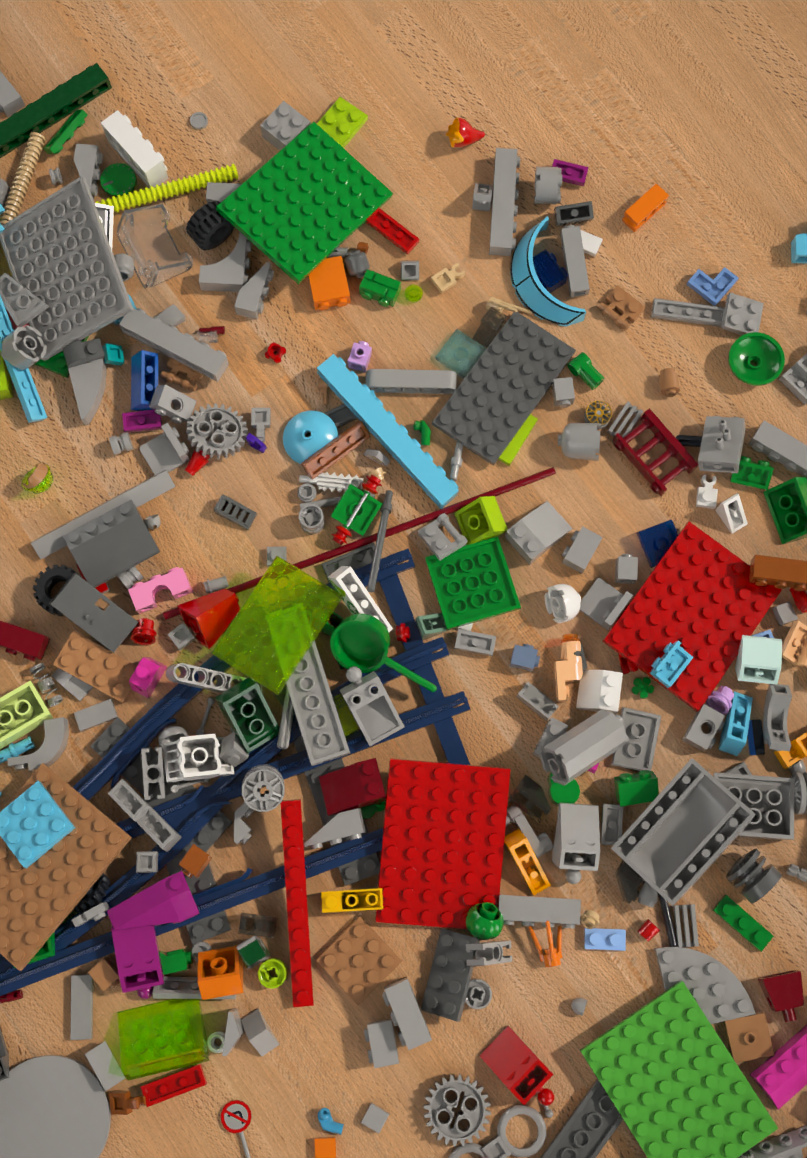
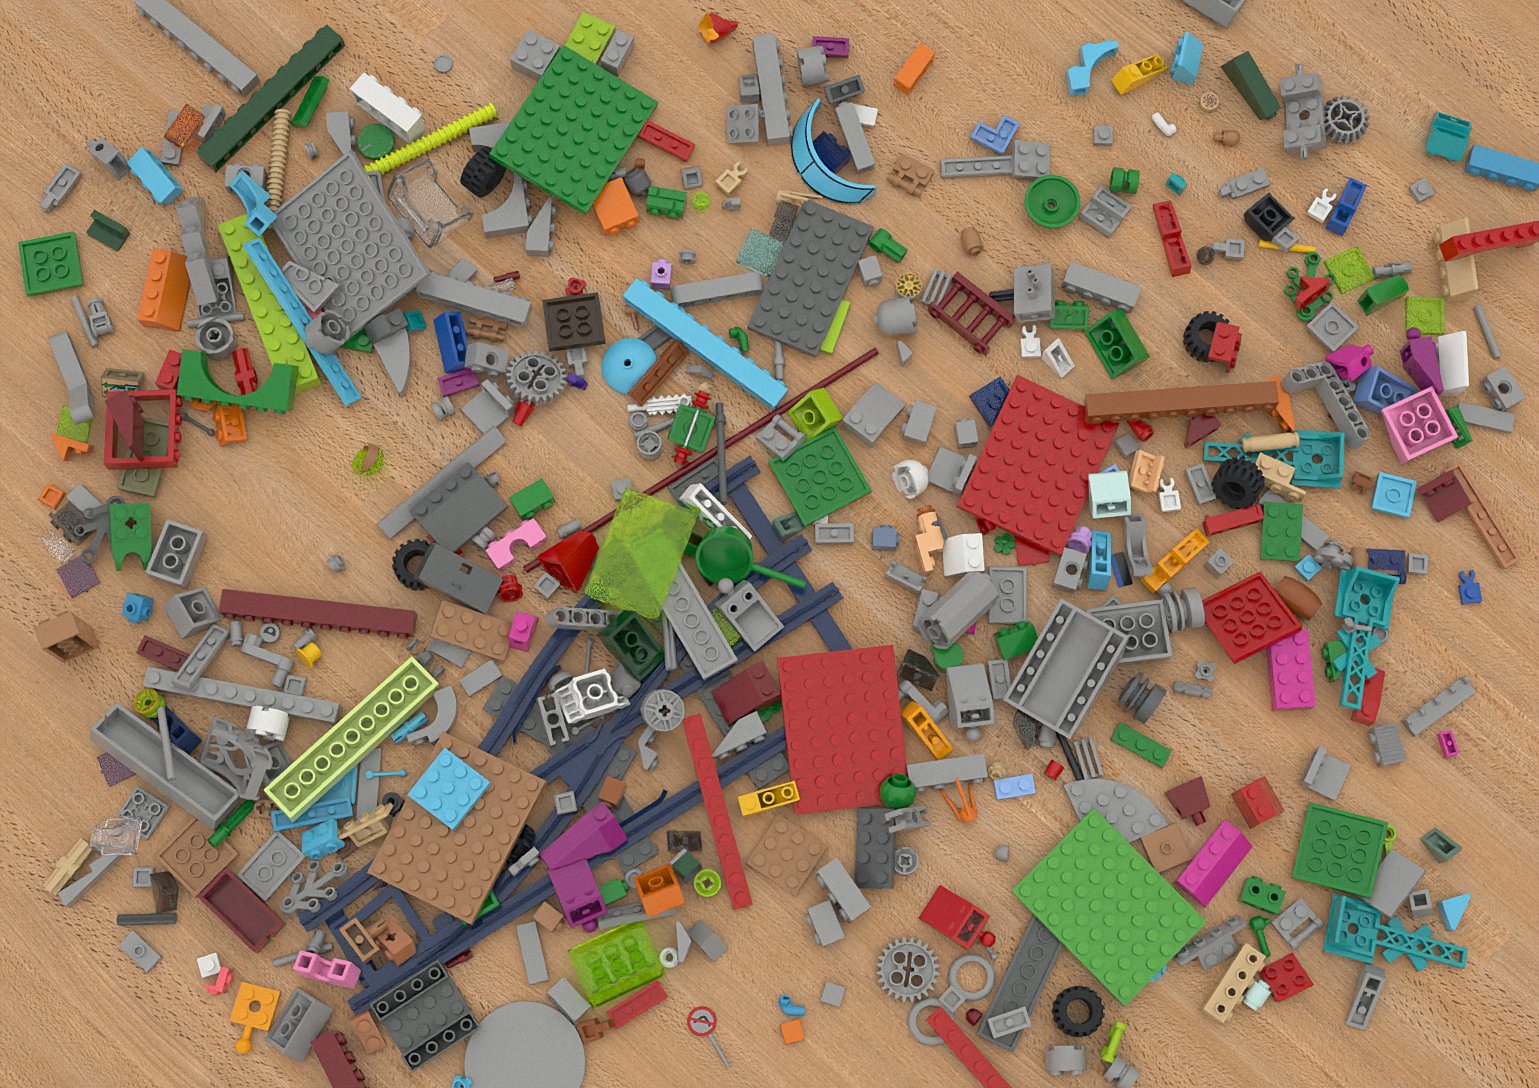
camera: 15 degrees left, 0 degrees up
light grey slope [108,779,182,852] -> none
dark grey slope [214,494,257,530] -> none
red plate [396,623,410,643] -> none
medium azure bracket [650,641,693,688] -> none
none -> green brick [509,478,555,521]
none -> dark brown plate [542,292,606,352]
none -> light grey brick [601,30,635,77]
none -> light grey bush [679,250,696,264]
none -> light grey tile [722,198,741,211]
none -> light grey hinge [726,104,765,143]
none -> light grey slope [896,340,913,367]
none -> red piece [1014,535,1050,566]

